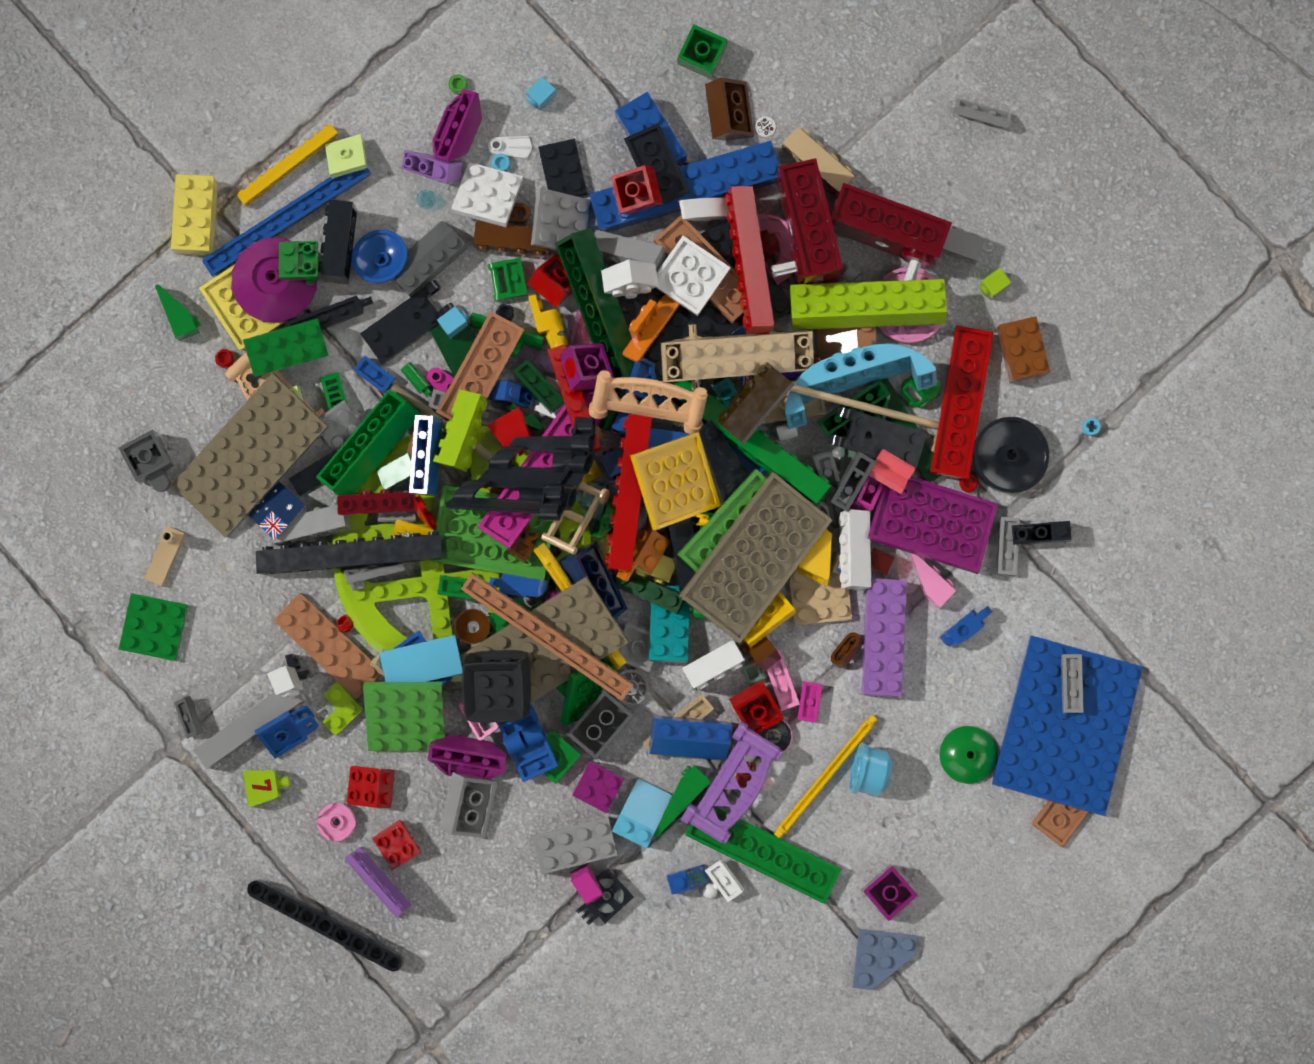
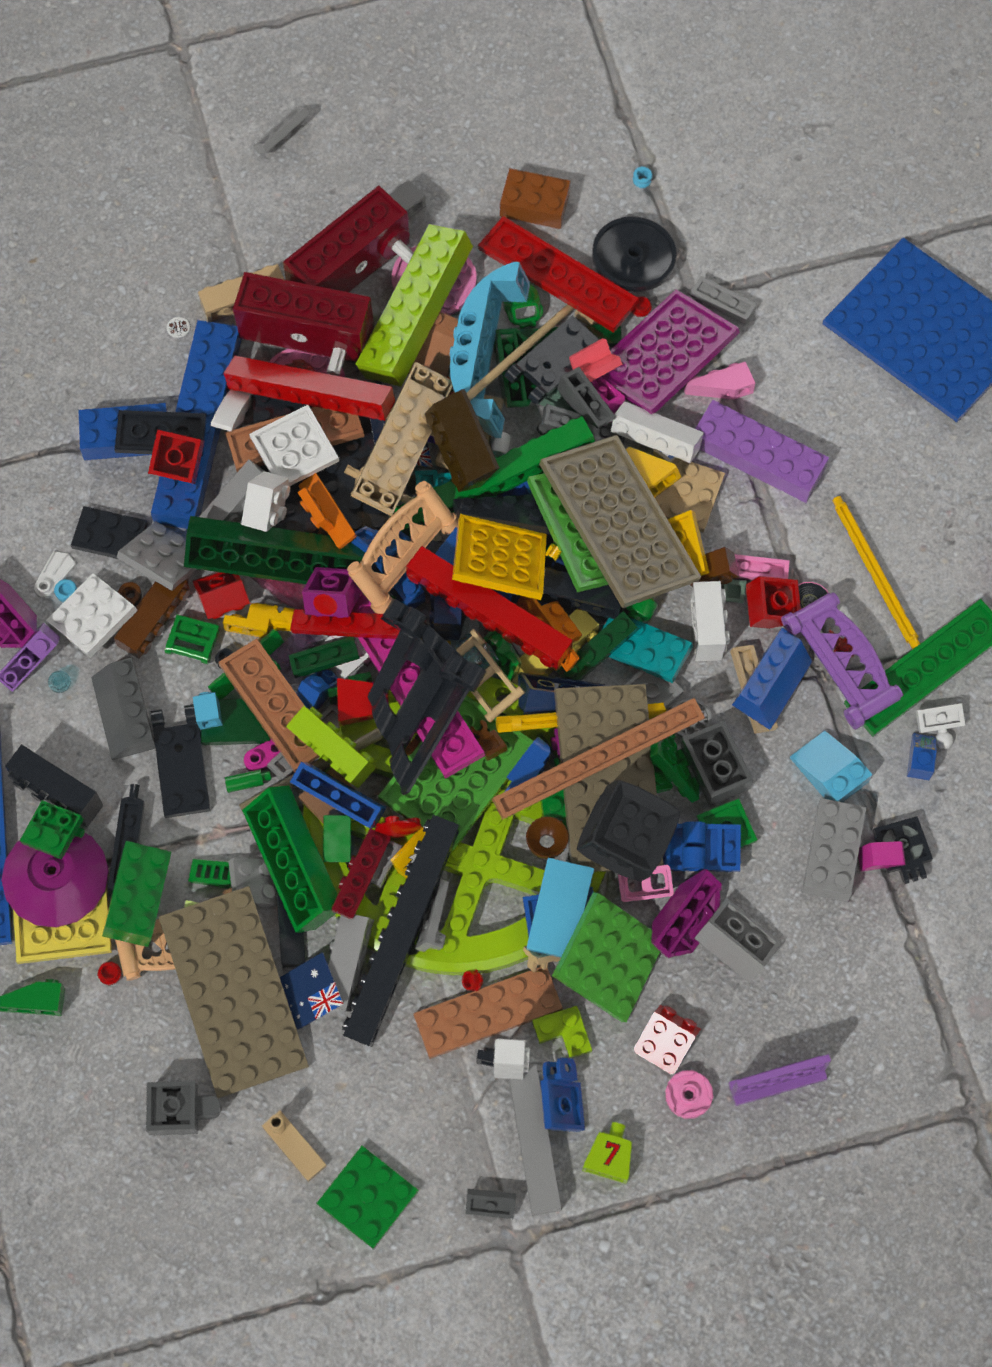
camera: 65 degrees left, 15 degrees down
black beam [247,879,404,972] -> none
blue dish [351,230,408,284] -> none
blue plate [353,356,396,394] -> none
red hinge [372,819,421,871] -> none
green plate [438,575,476,600] -> none
medium azure brick [526,77,556,110] -> none
magenta brick [572,761,625,813] -> none
green slope [654,765,711,838] -> none
green brick [677,24,728,79] -> none
reddish brown slope [705,77,754,141] -> none
dark pink plate [797,681,822,723] -> none
reddish brown plate [831,632,863,668] -> none
medium azure wheel [849,743,892,796] -> none
clear red brick [871,548,895,576] -> none
blue piece [939,606,993,647] -> none
green dish [939,726,997,784] -> none
lime brick [979,268,1011,299] -> none
black slope [1012,521,1072,545] -> none
light grey plate [1061,654,1083,713] -> none

